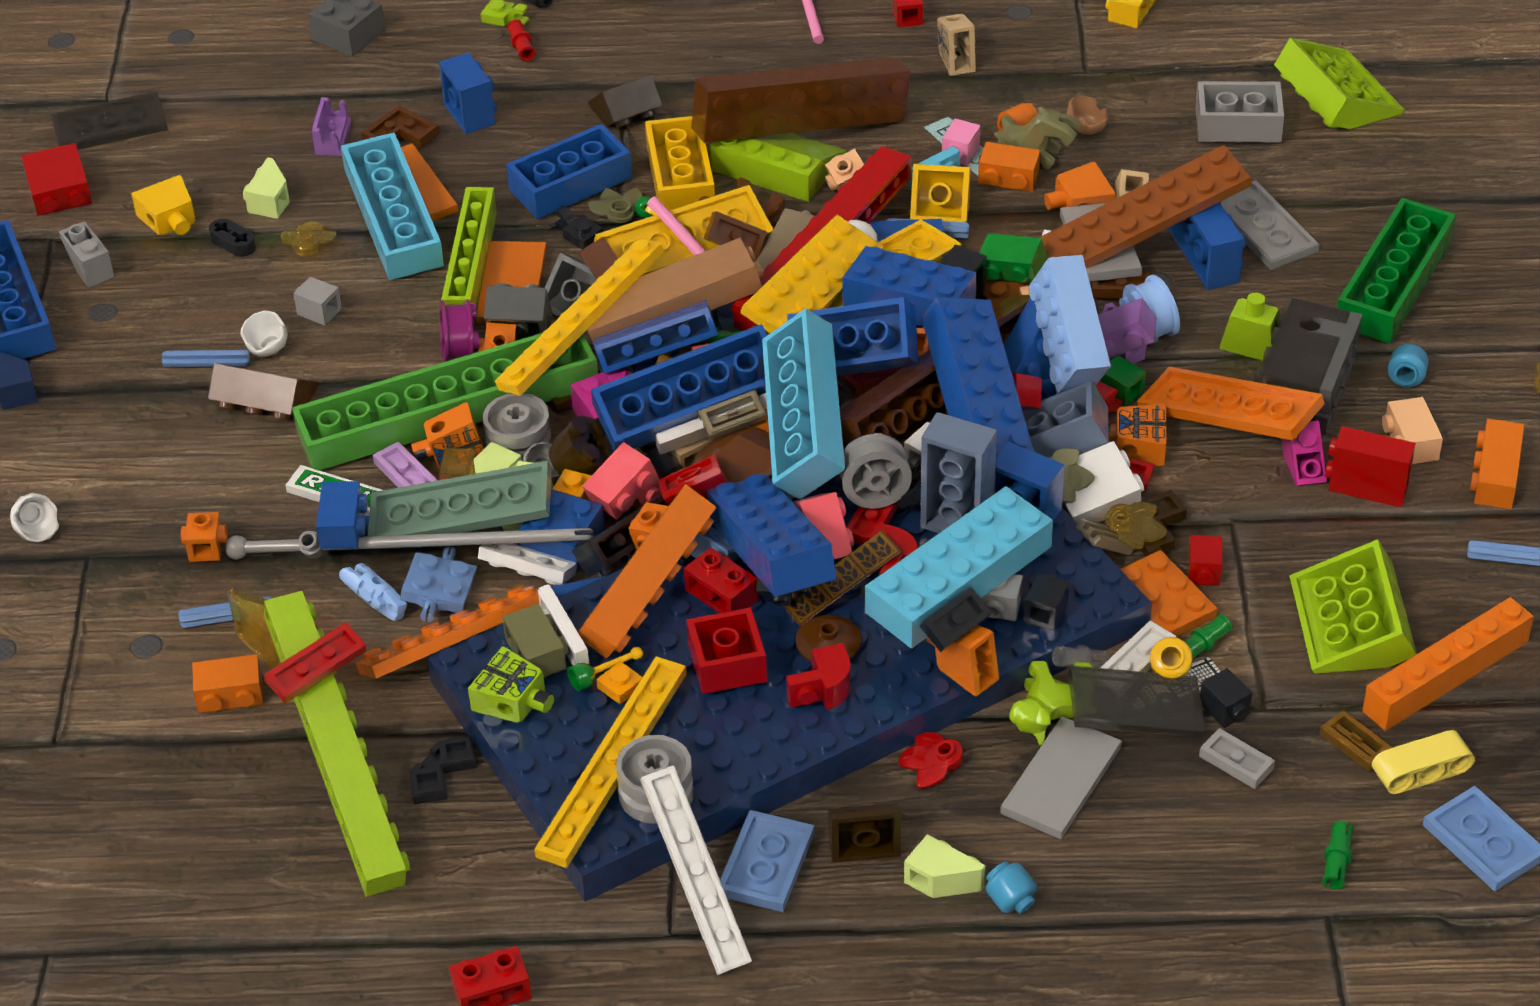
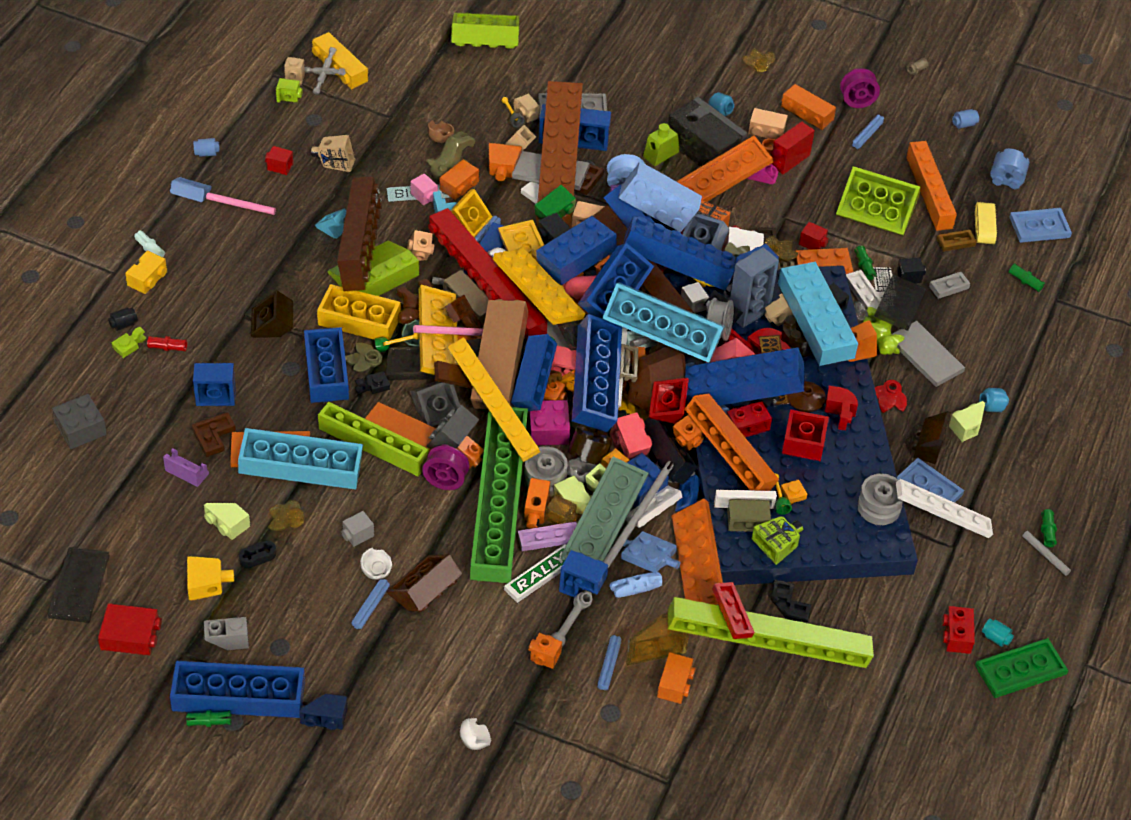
camera: 70 degrees left, 5 degrees up
yellow plate [535,656,686,868] -> none
black plate [919,587,992,652] -> none
orange brick [997,103,1038,131] -> none
yellow head [1150,637,1193,682] -> none
light grey brick [1195,81,1284,143] -> none
green brick [1335,198,1456,344] -> none

